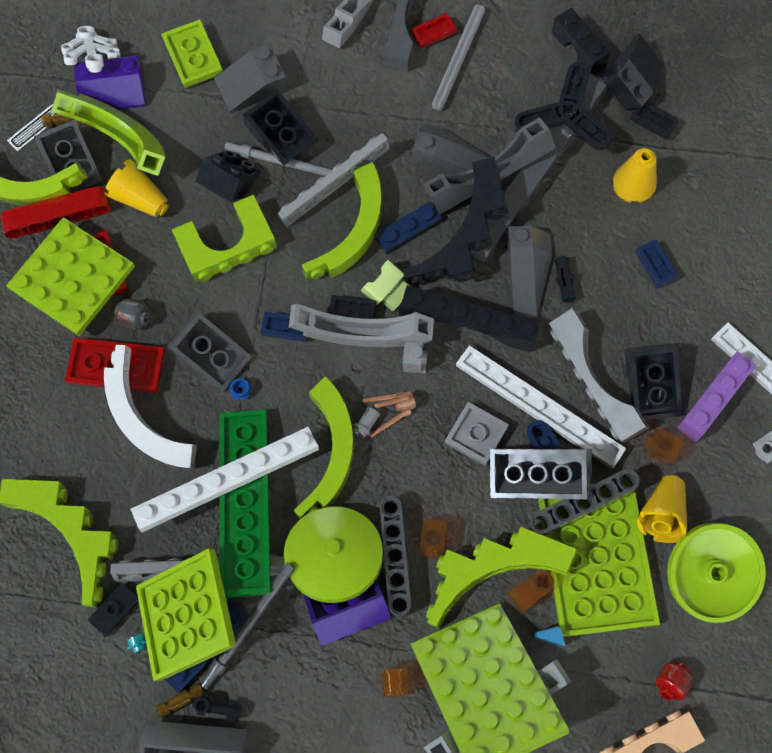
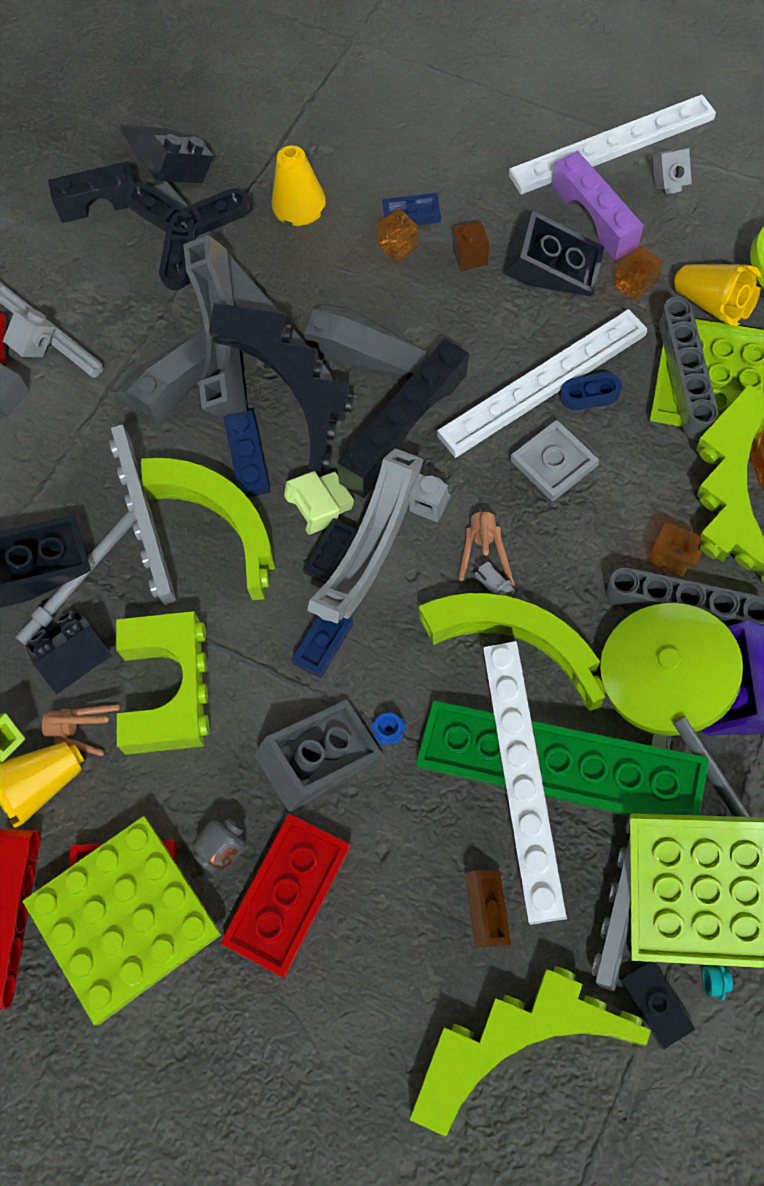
camera: 65 degrees left, 5 degrees down
white arch [104,345,197,469] -> none
dark grey slope [490,449,592,499] -> none
light grey arch [549,308,650,442] -> none
black pin [554,256,576,303] -> none
black plate [630,102,679,140] -> none
none -> light grey brick [3,309,55,357]
none -> nougat plant [42,704,121,756]
none -> clear orange brick [377,208,418,263]
none -> reddish brown brick [453,220,489,271]
none -> reddish brown plate [465,870,511,947]

